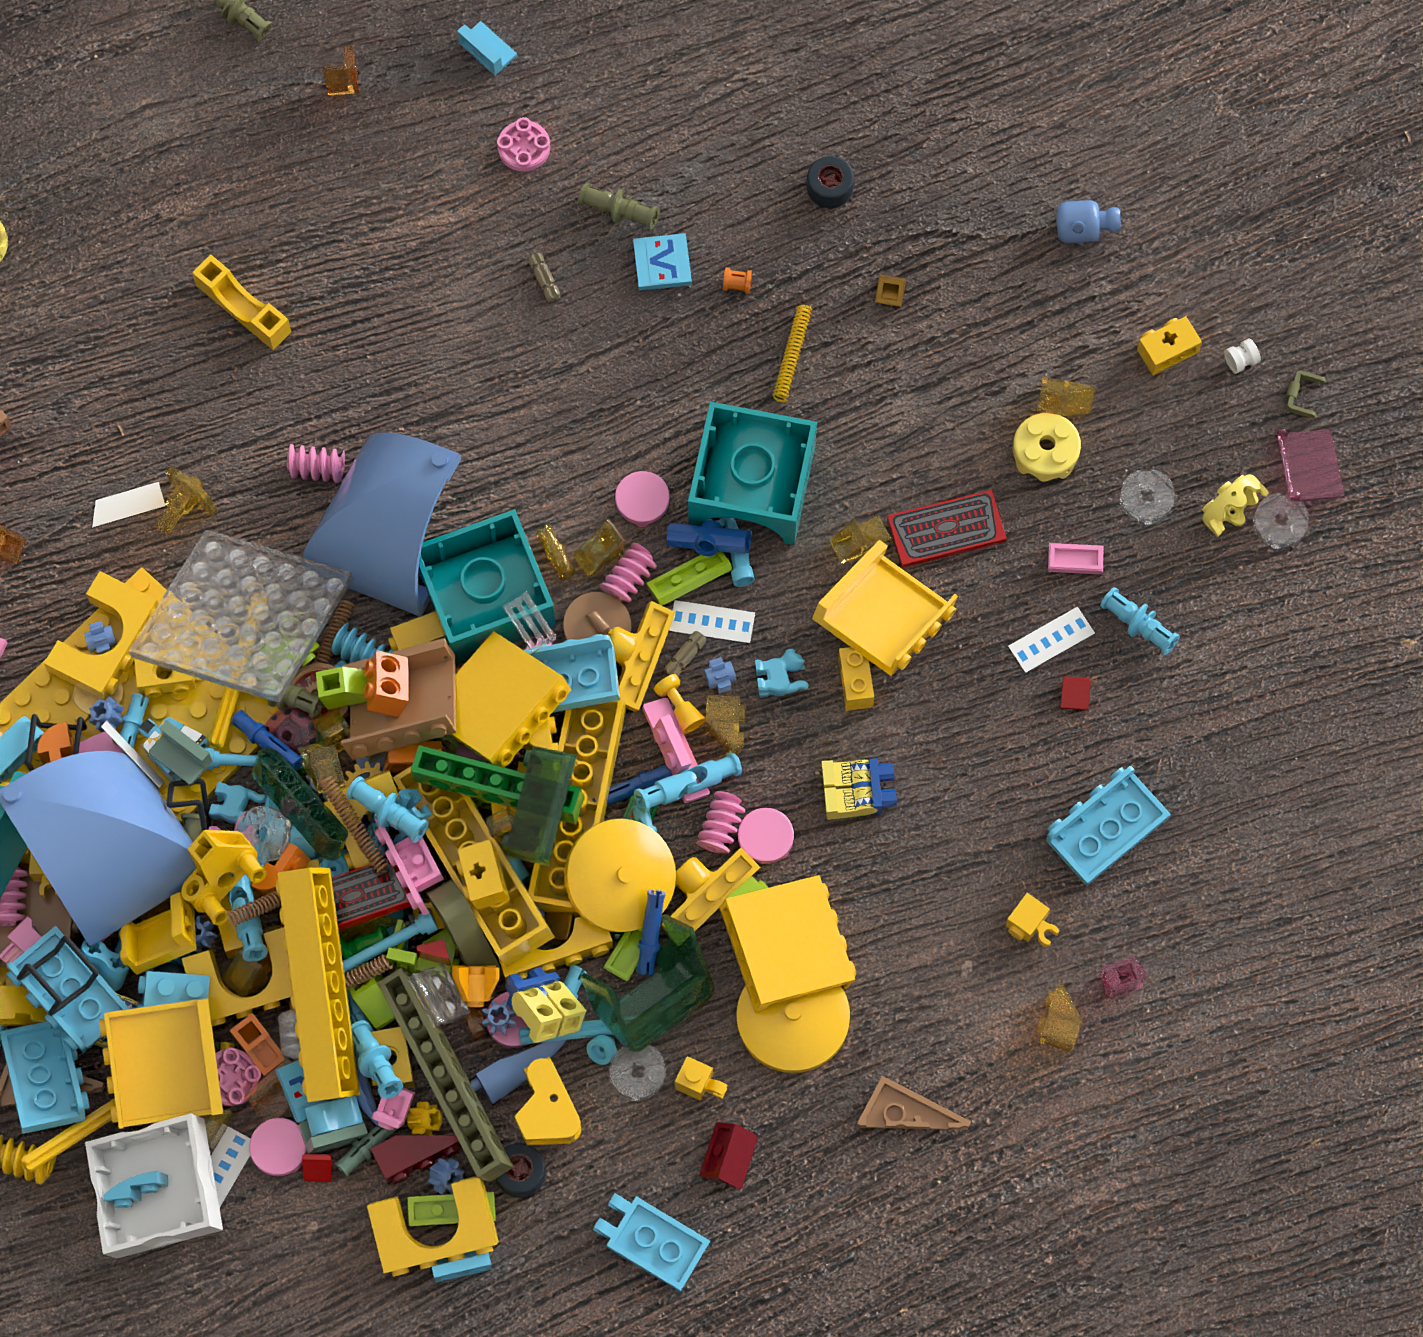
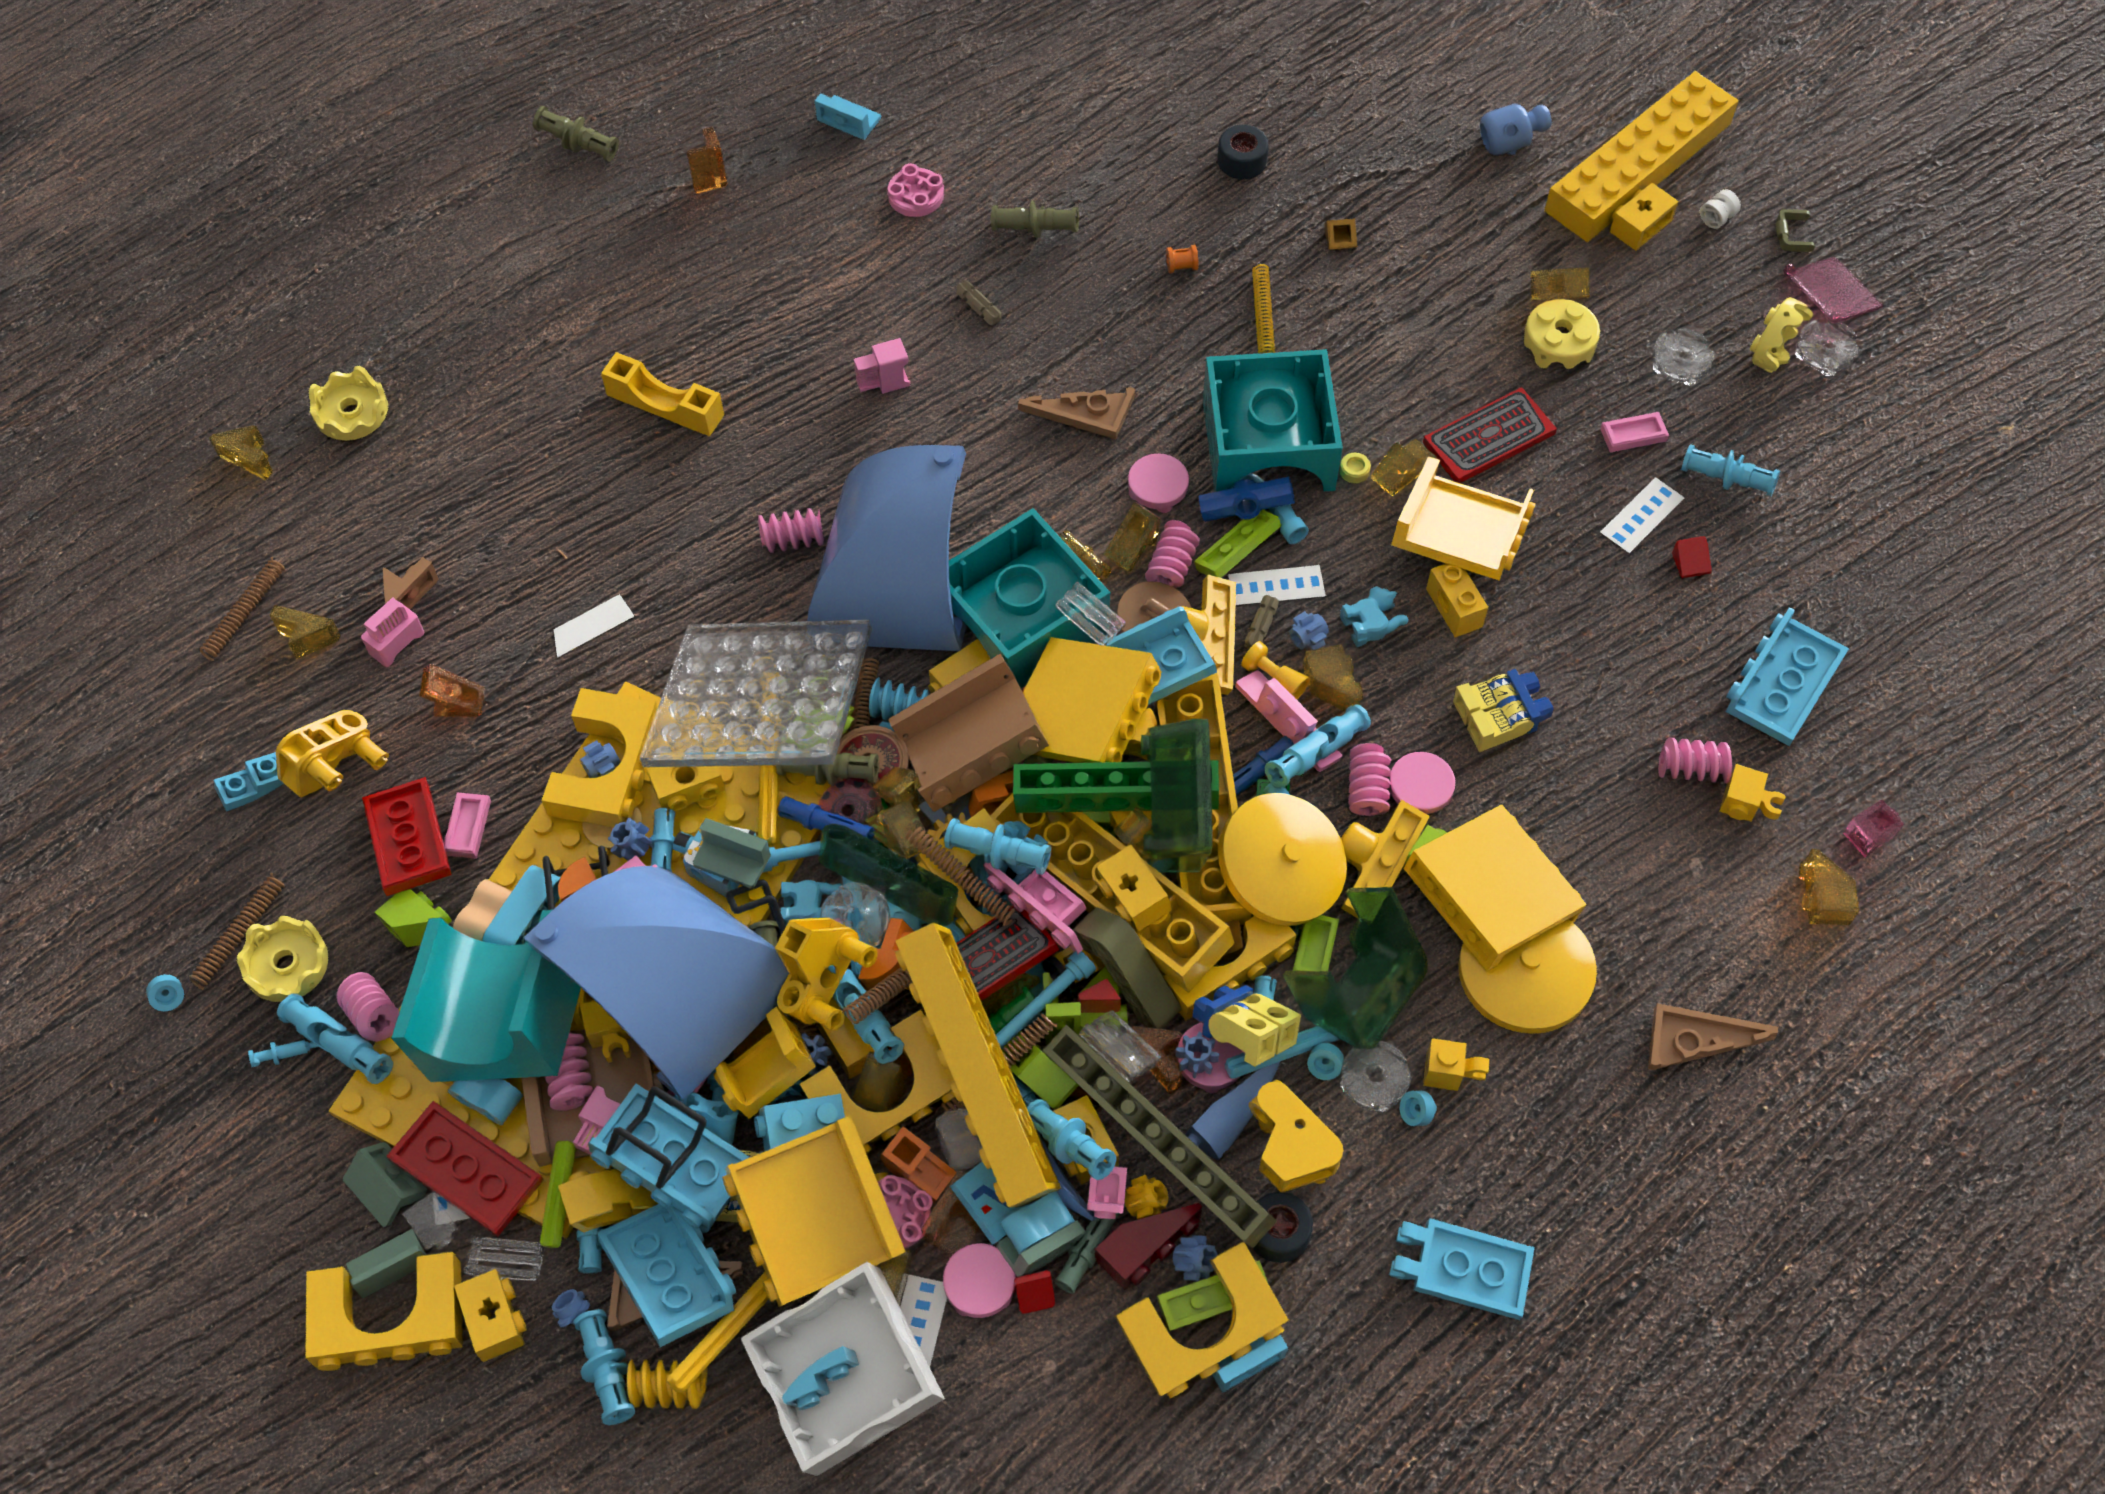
camera: 15 degrees left, 10 degrees down
white sticker [101,721,164,788] -> none
clear yellow piece [157,466,217,534] -> none
lime slope [316,667,367,710] -> none
orange brick [364,650,408,717] -> none
light orange brick [452,965,499,1007] -> none
medium azure tile [633,233,692,291] -> none
blue pin [636,890,666,975] -> none
dark red panel [699,1122,758,1189] -> none
none -> bright pink piece [854,338,910,394]
none -> medium nougat wing [1018,388,1136,439]
none -> light yellow tile [1339,453,1371,483]
none -> medium azure tile [1400,1090,1437,1126]
none -> yellow brick [1544,71,1739,243]
none -> bright pink piece [1658,737,1732,784]

